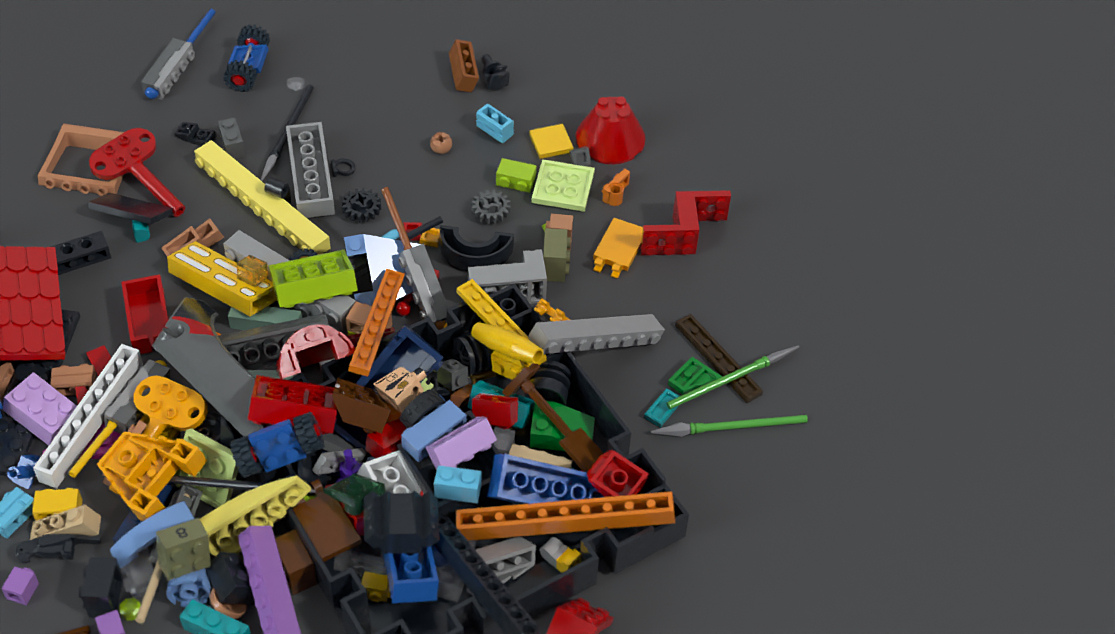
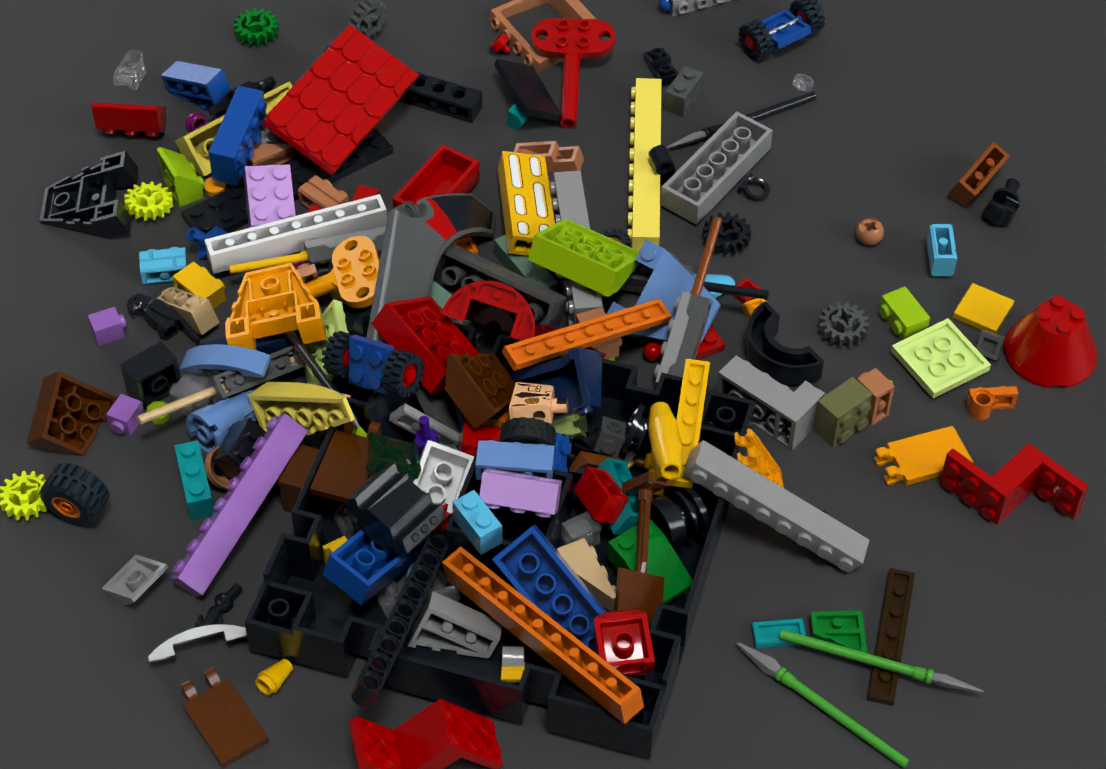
camera: 50 degrees right, 0 degrees up
olive brick [156,518,210,581] -> none
clear yellow brick [237,255,268,287] -> none
none -> red tile [489,32,511,54]

